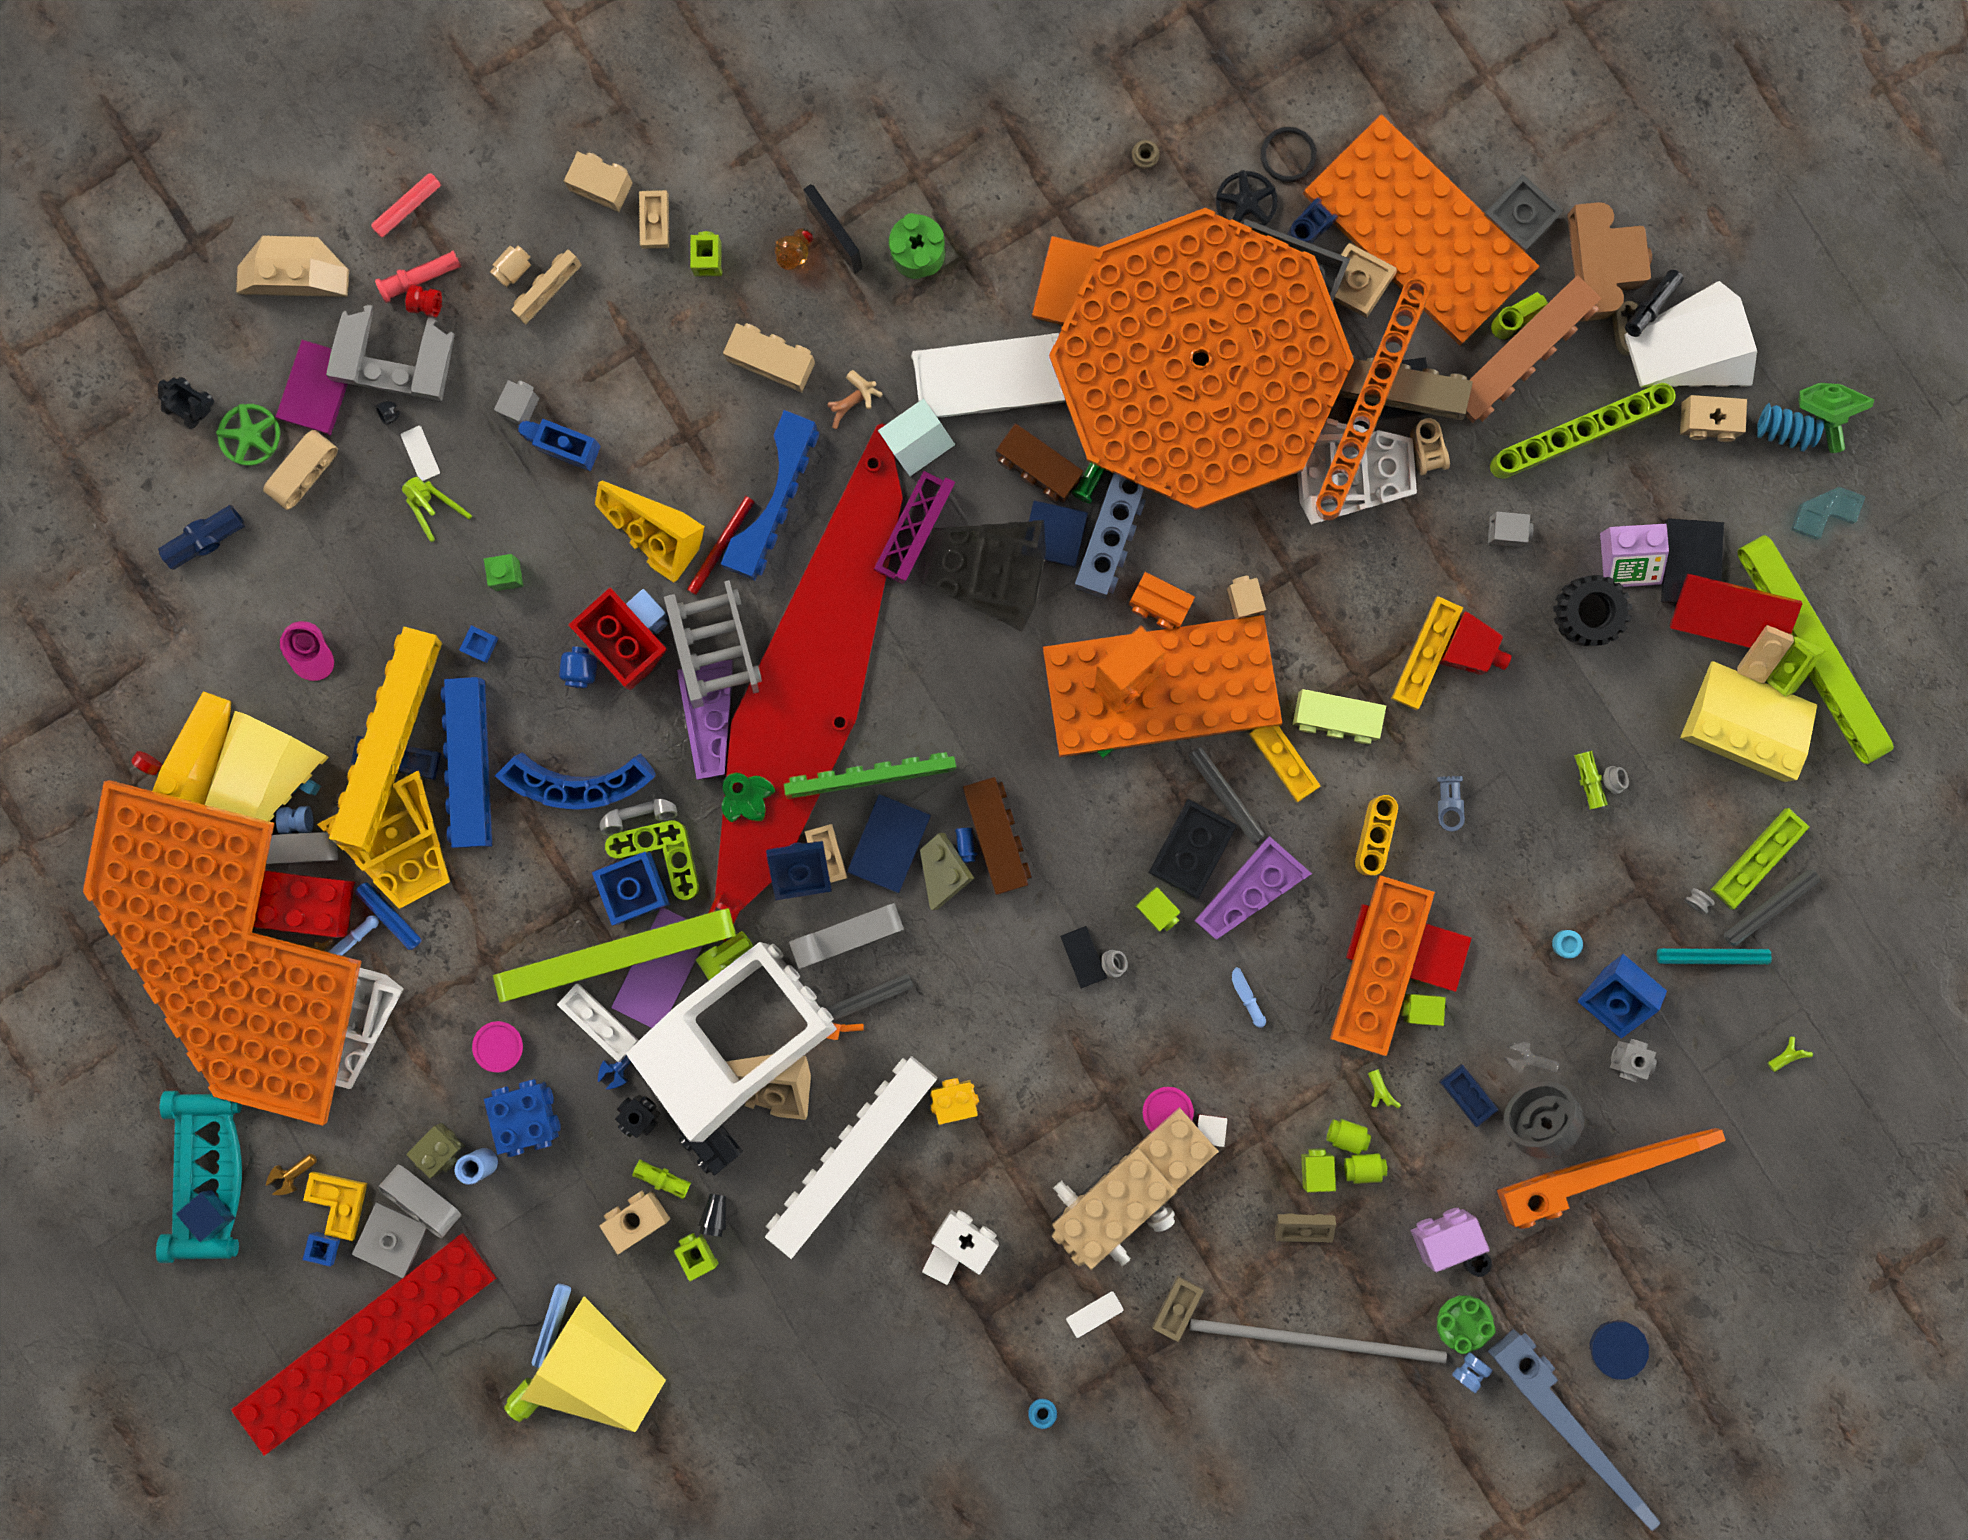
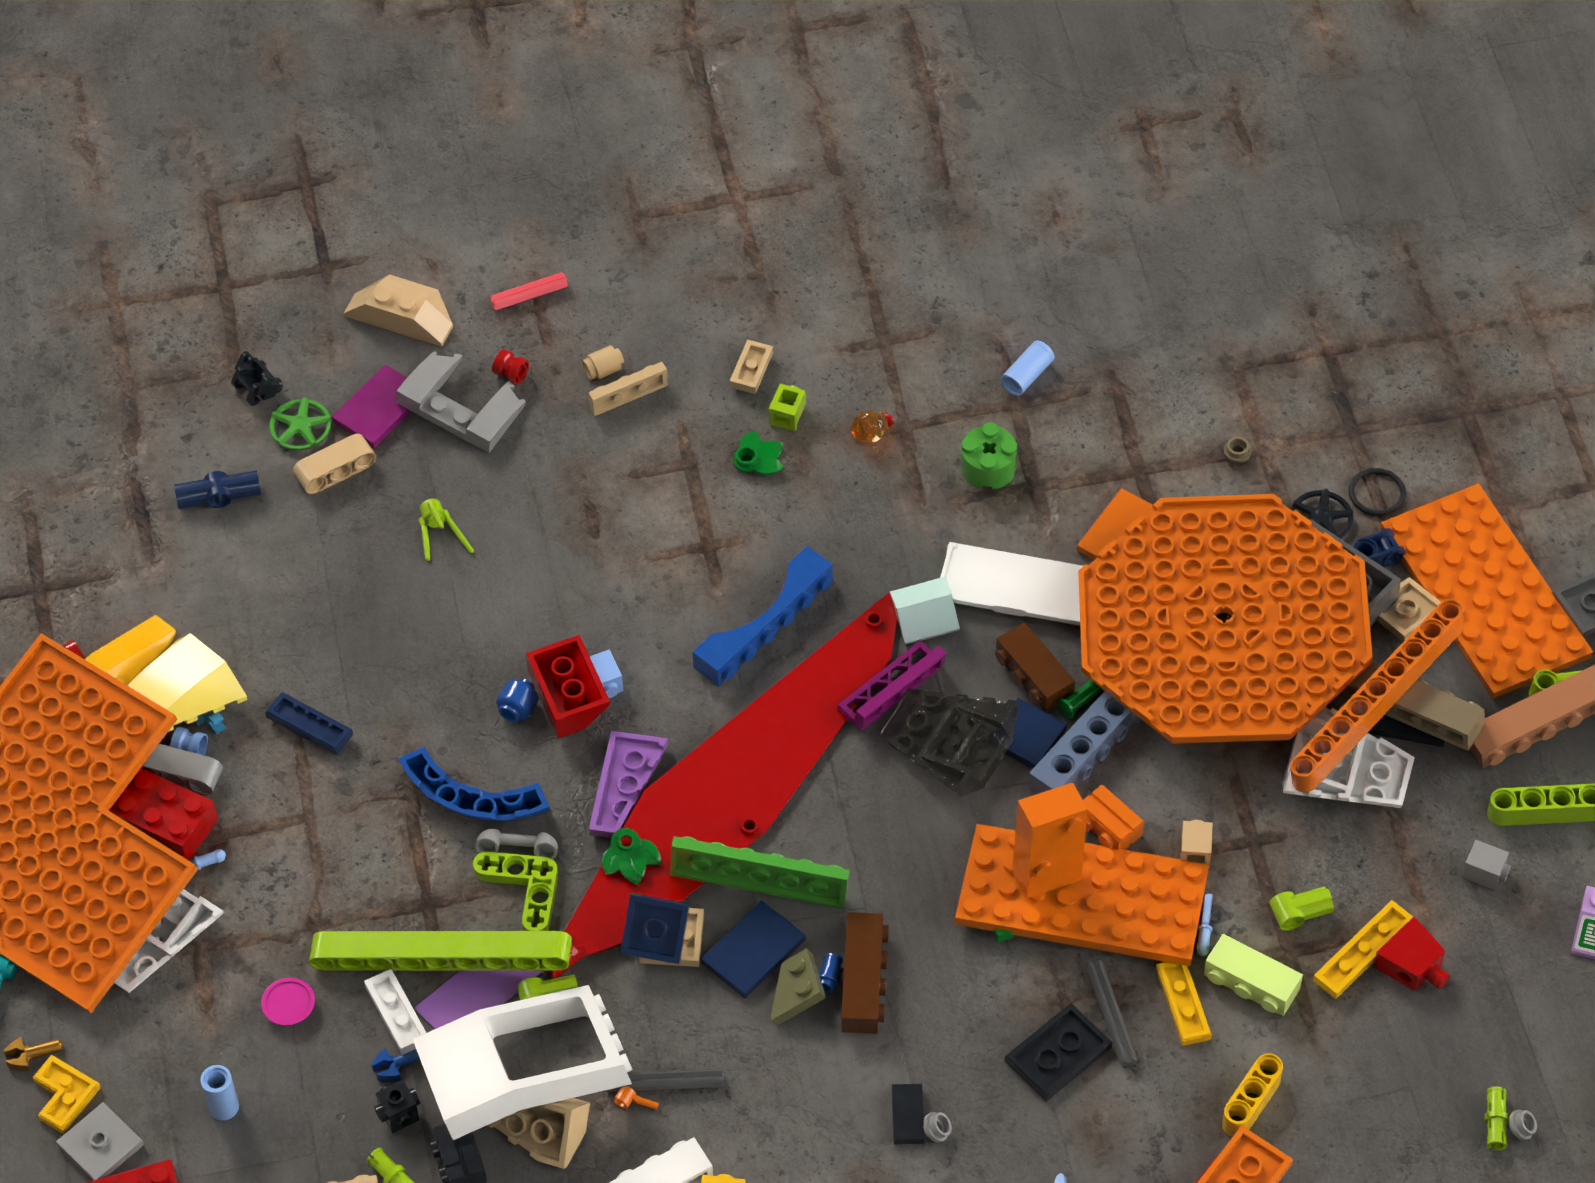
camera: 15 degrees right, 30 degrees down
dark pink cap [280,621,335,681] -> none
blue piece [303,1232,340,1266] -> none
yellow wedge [317,770,450,909] -> none
yellow brick [328,627,442,853] -> none
blue axle [355,882,422,950] -> none
coral pin [375,251,461,303] -> none
black hinge [375,401,400,425] -> none
light grey beam [378,1164,461,1238] -> none
white sticker [401,426,440,481] -> none
olive head [406,1123,466,1179] -> none
blue brick [441,677,492,848] -> none
blue plate [459,625,499,663] -> none
bright green brick [484,554,523,591] -> none
blue brick [484,1079,561,1157] -> none
light grey brick [494,380,539,425] -> none
blue hinge [518,419,601,472] -> none
tan brick [564,151,632,212] -> none
blue brick [592,852,671,926] -> none
yellow wedge [595,480,705,583] -> none
light grey fence [664,580,762,709] -> none
red bar [687,496,755,595] -> none
tan brick [723,323,815,393] -> none
light grey beam [789,903,904,969] -> none
black tile [803,184,863,275] -> none
nougat bar [828,390,864,429] -> none
tan bar [847,370,882,409] -> none
lime brick [1135,887,1180,931] -> none
medium lavender wing [1194,836,1312,940] -> none
tan piece [1410,418,1450,475] -> none
sand blue connector [1437,776,1465,832] -> none
black tyre [1553,575,1632,646] -> none
none -> green plate [733,431,784,475]
none -> light blue pin [1000,340,1054,396]
none -> light blue piece [1197,894,1213,956]
none -> lime piece [1269,886,1334,931]

